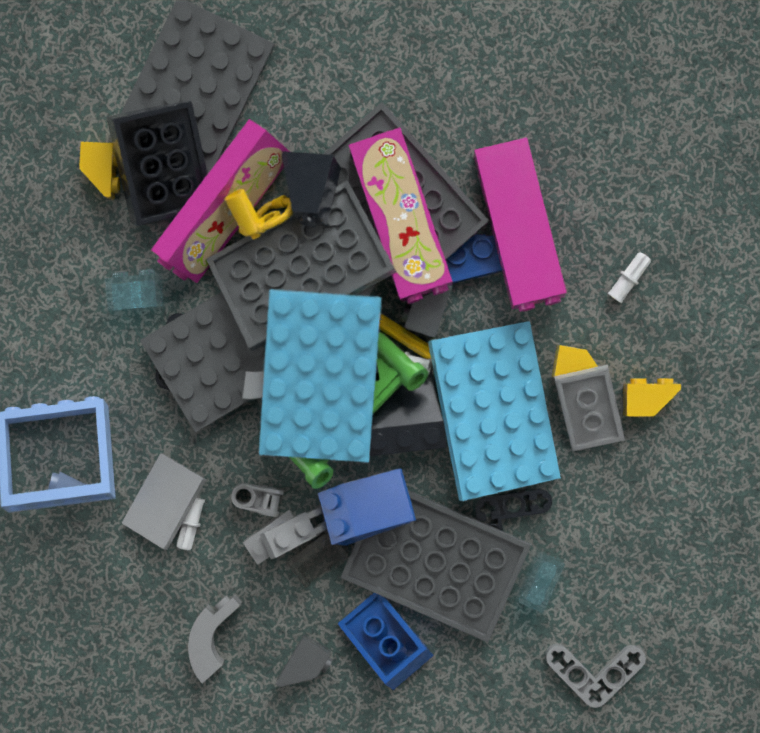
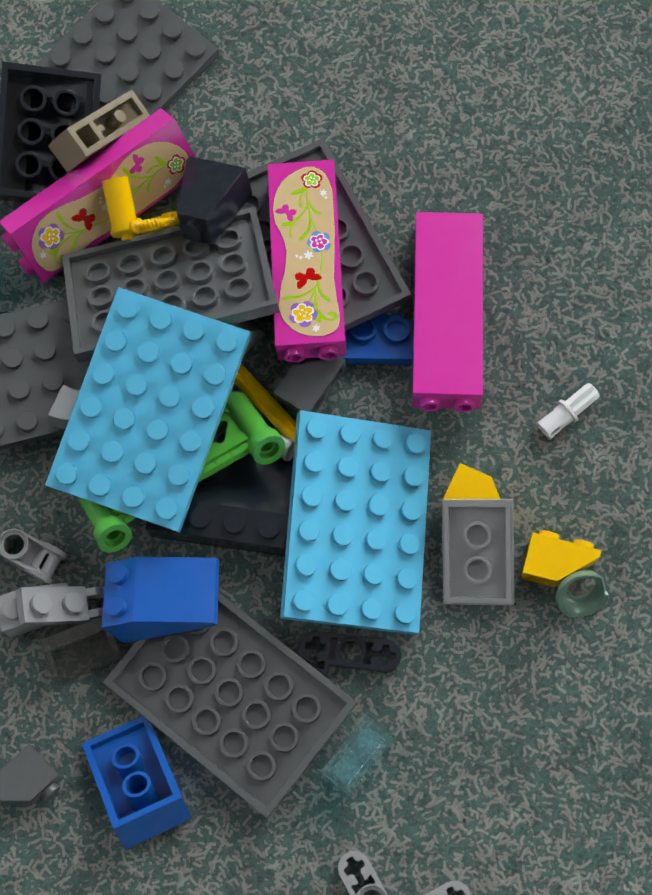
camera: 20 degrees right, 15 degrees down
none -> dark tan slope [48,90,150,173]
none -> sand green piece [556,570,609,618]

